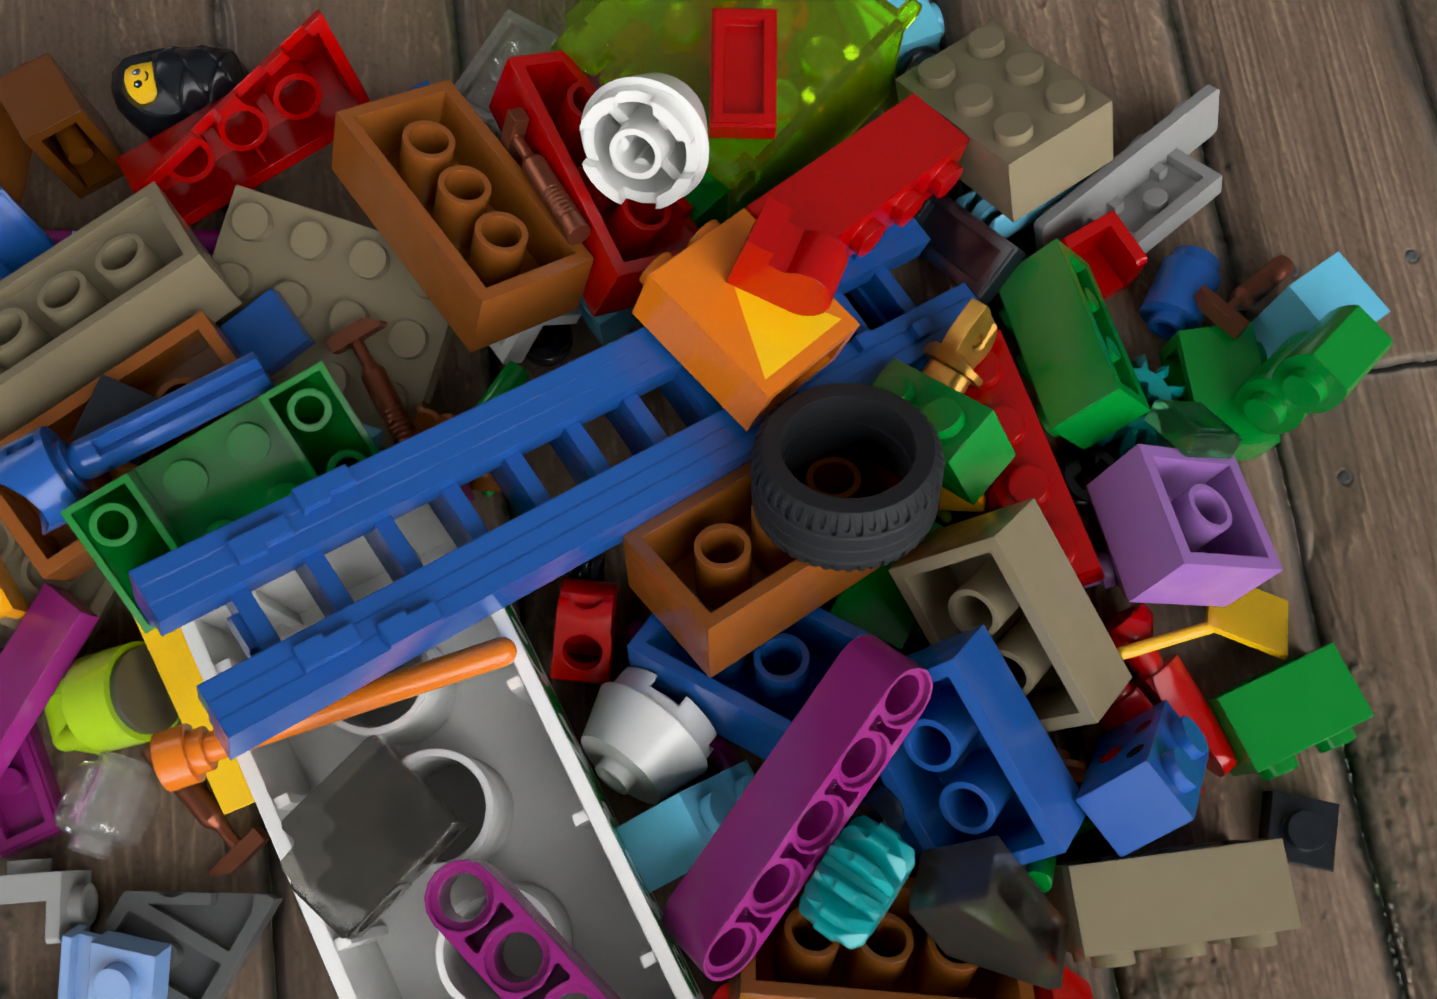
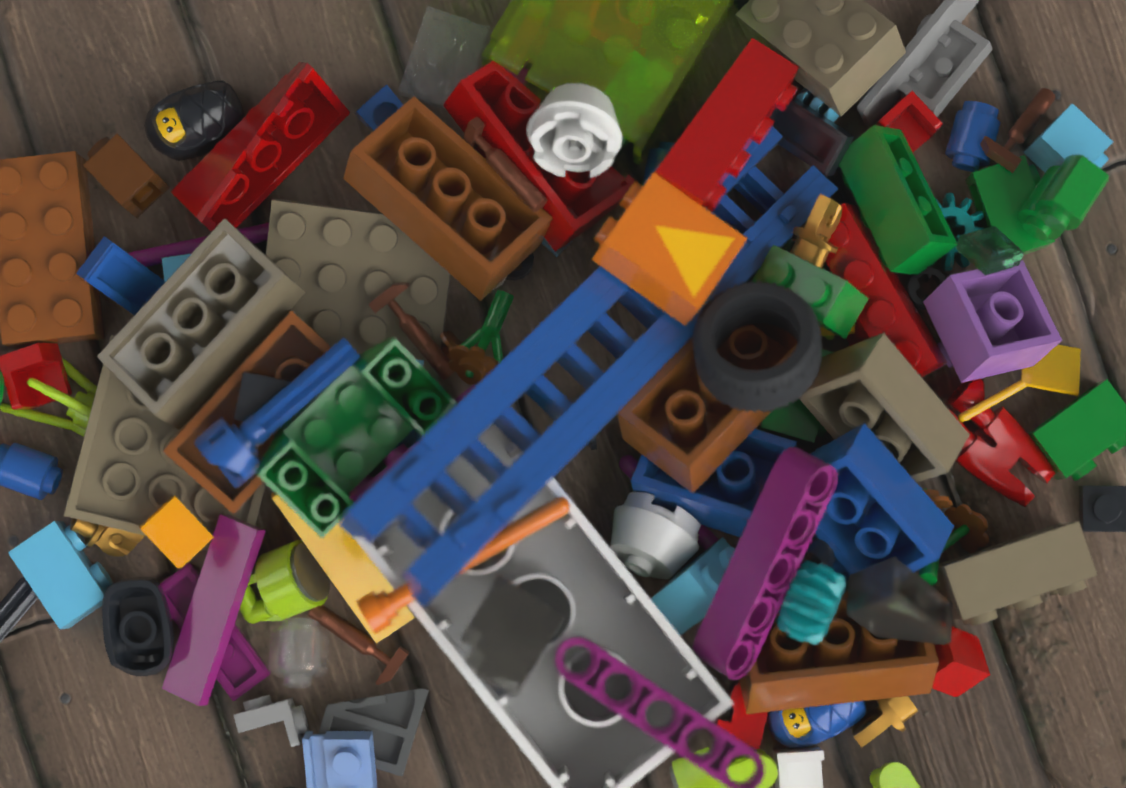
camera: 10 degrees left, 10 degrees up
blue tile [220,288,316,377] -> none
red leg [550,577,619,684] -> none
red tile [709,8,777,139] -> none
red leg [726,195,848,316] -> none
blue brick [1075,699,1209,857] -> none

